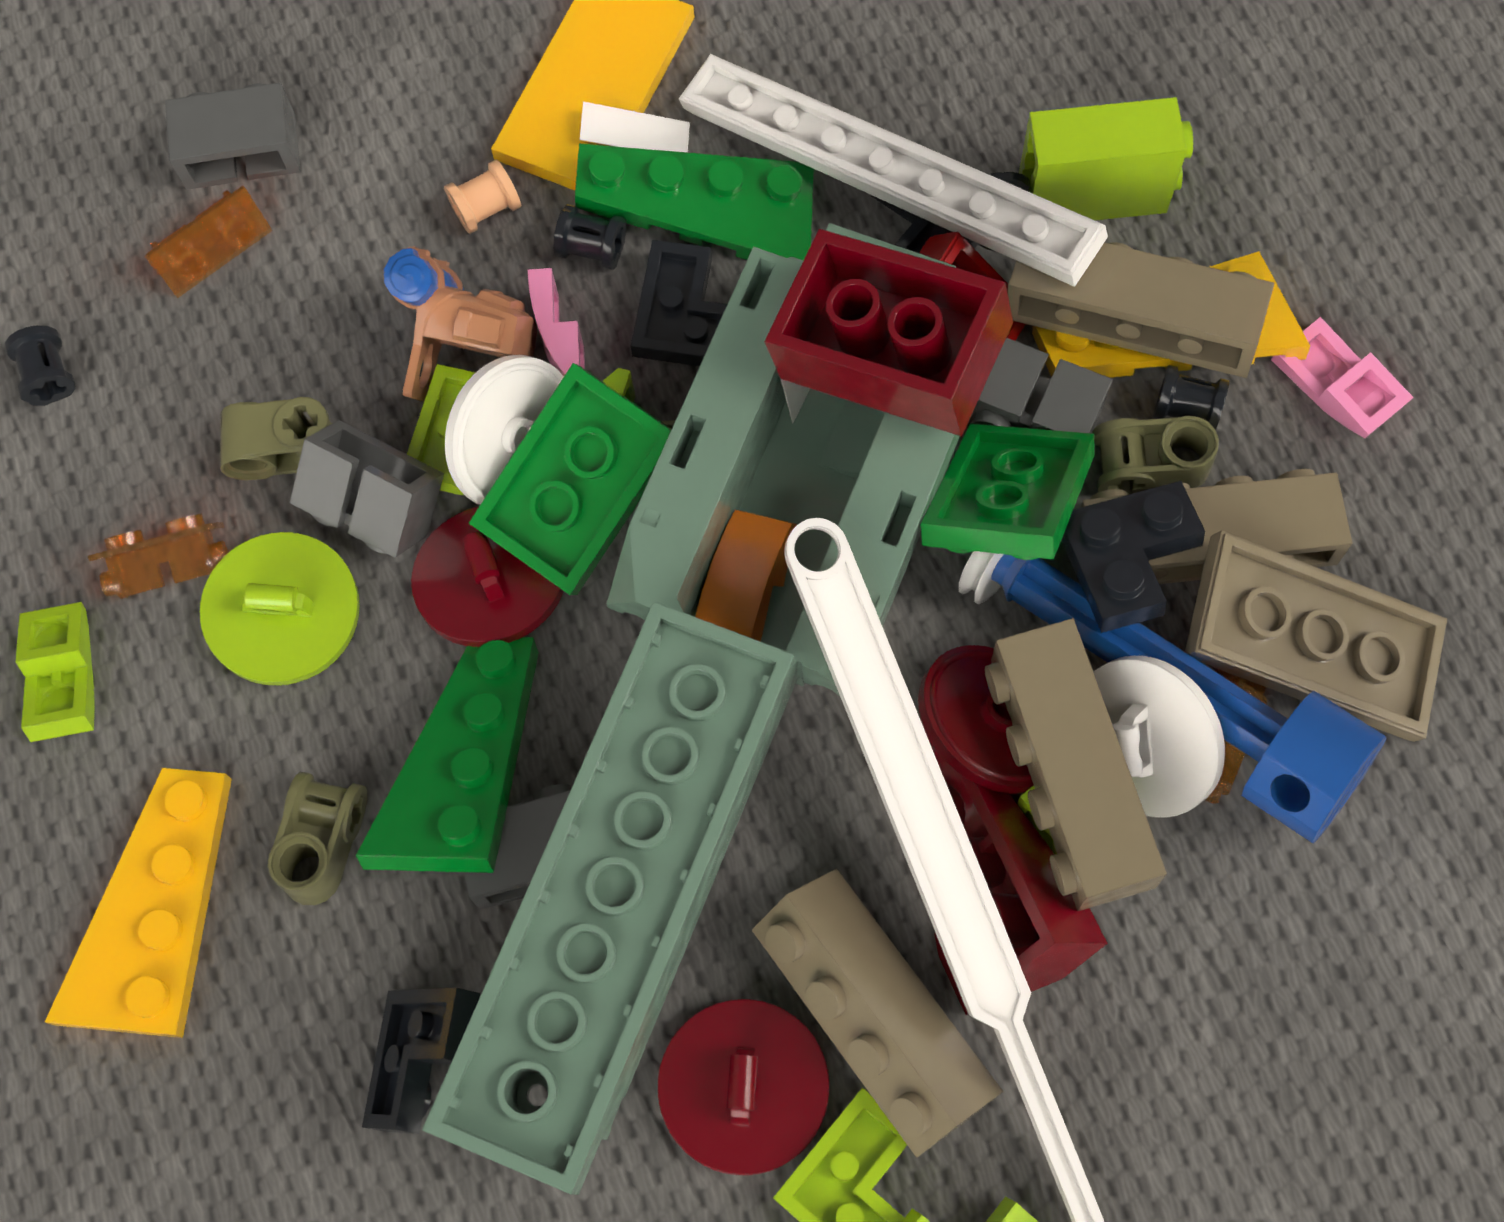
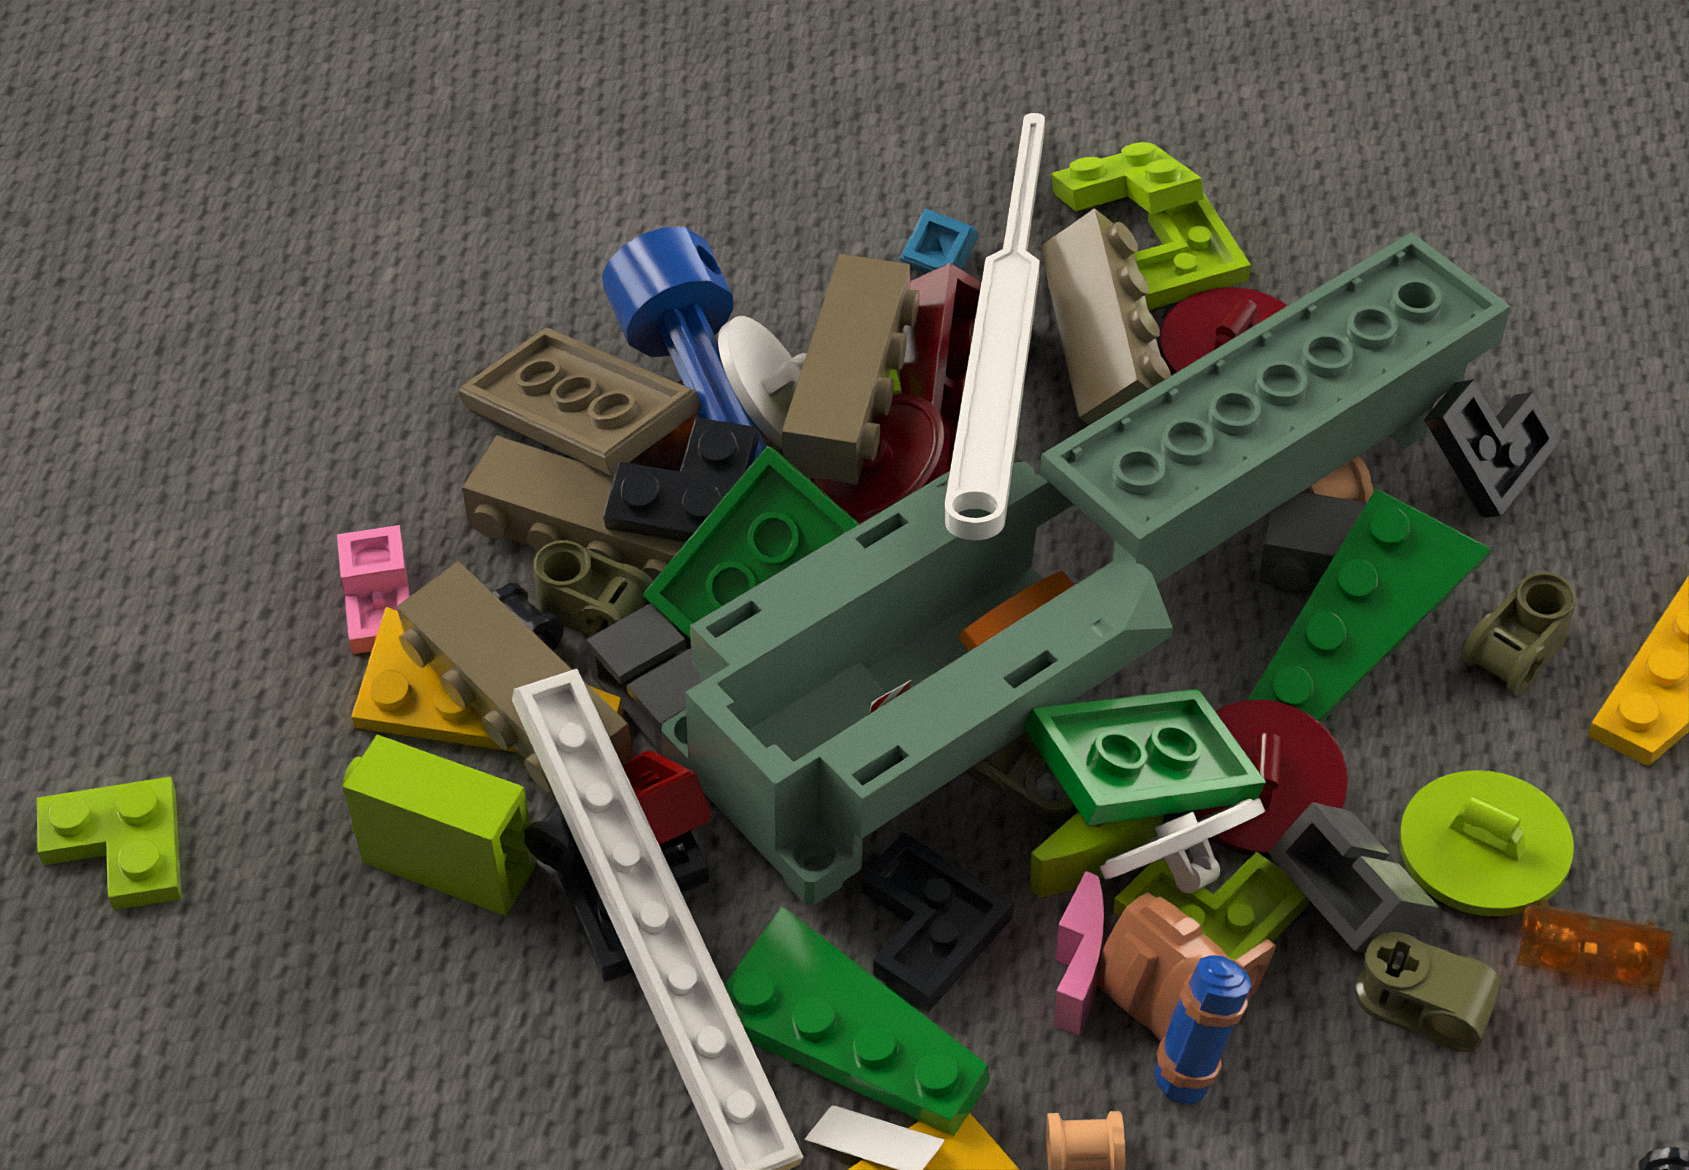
camera: 155 degrees left, 20 degrees down
black bush [553,204,626,270] -> none
dark red brick [764,229,1013,437] -> none
none -> lime plate [37,776,182,910]
none -> dark azure tile [900,209,979,274]

